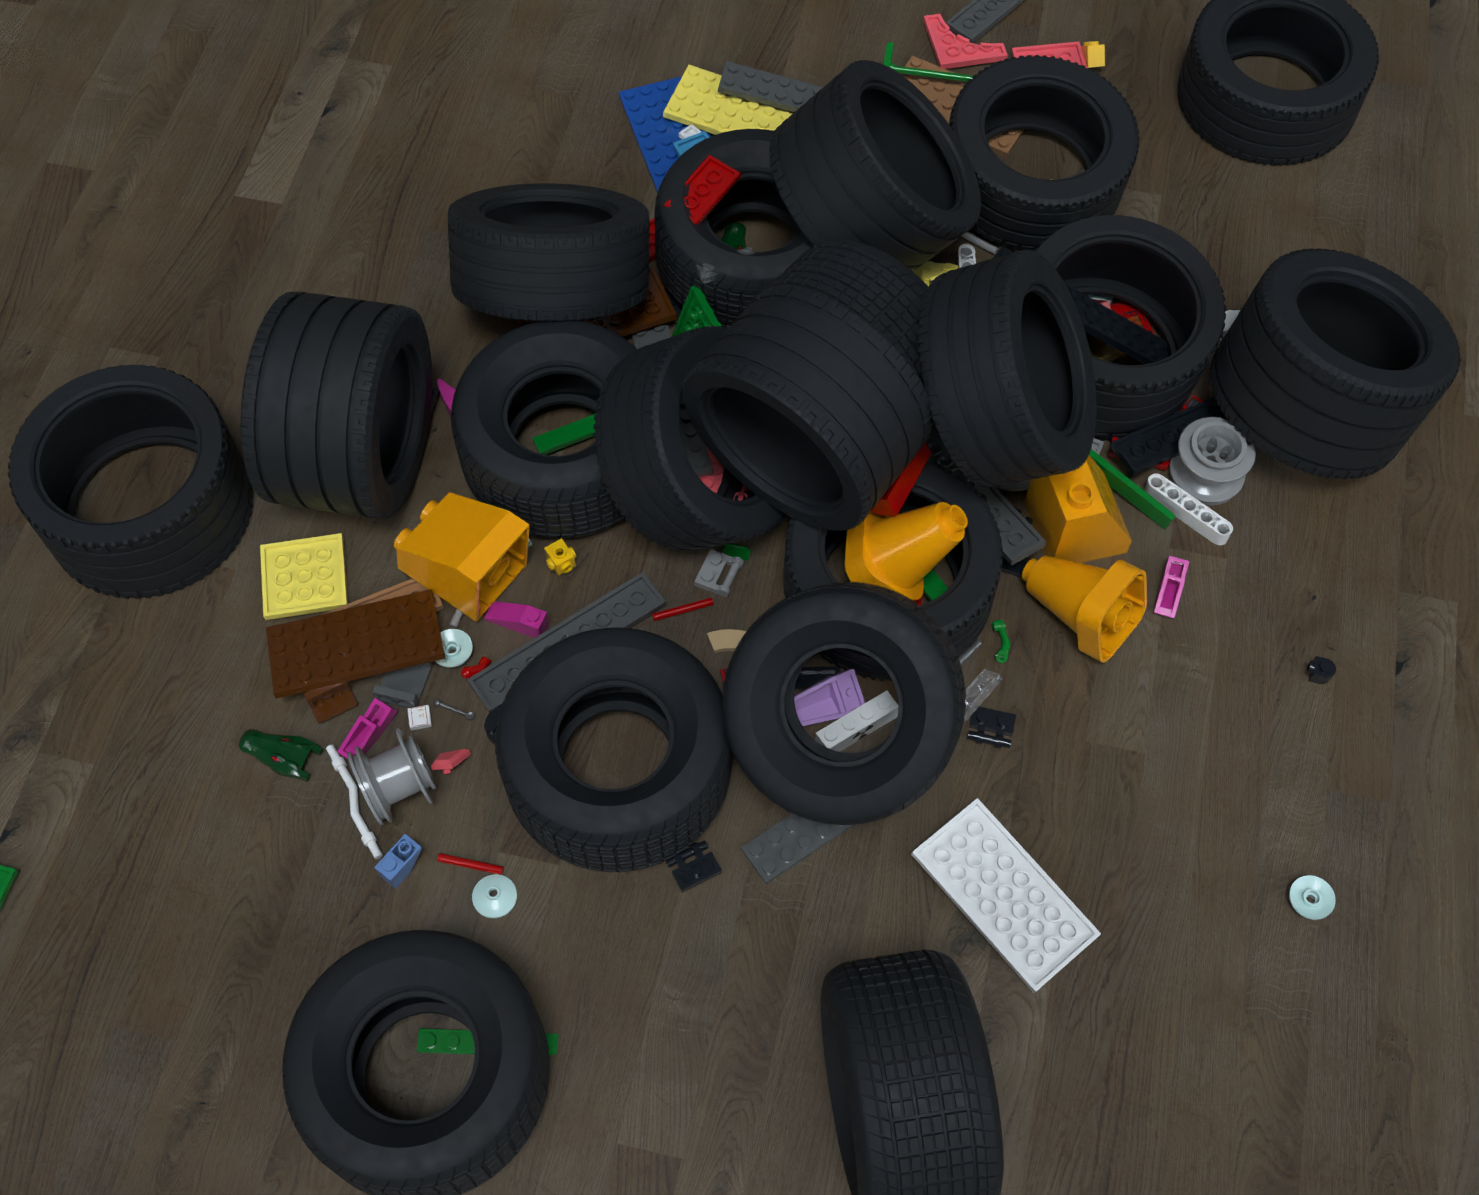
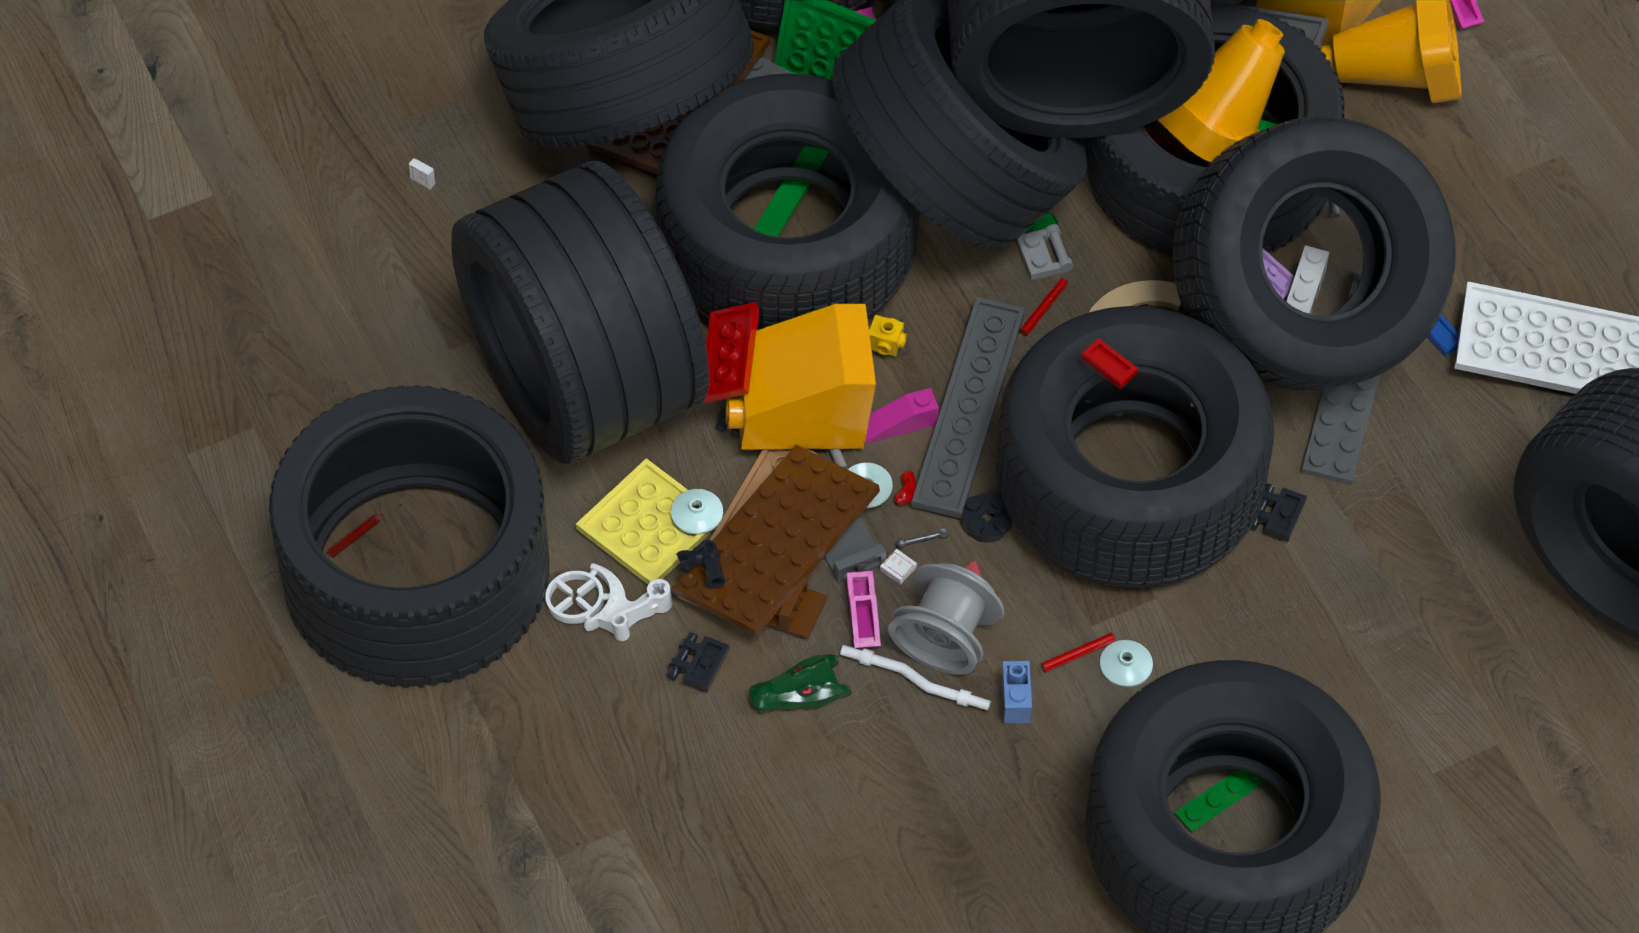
camera: 40 degrees left, 5 degrees down
none -> red piece [325,513,384,558]
none -> white tile [409,158,435,189]
none -> white piece [546,563,673,641]
none -> black plate [666,632,729,693]
none -> light aqua dish [671,489,723,535]
none -> black bar [676,540,725,589]
none -> red plate [703,302,759,404]
none -> red tile [1081,338,1138,389]
none -> blue tile [1427,314,1459,357]

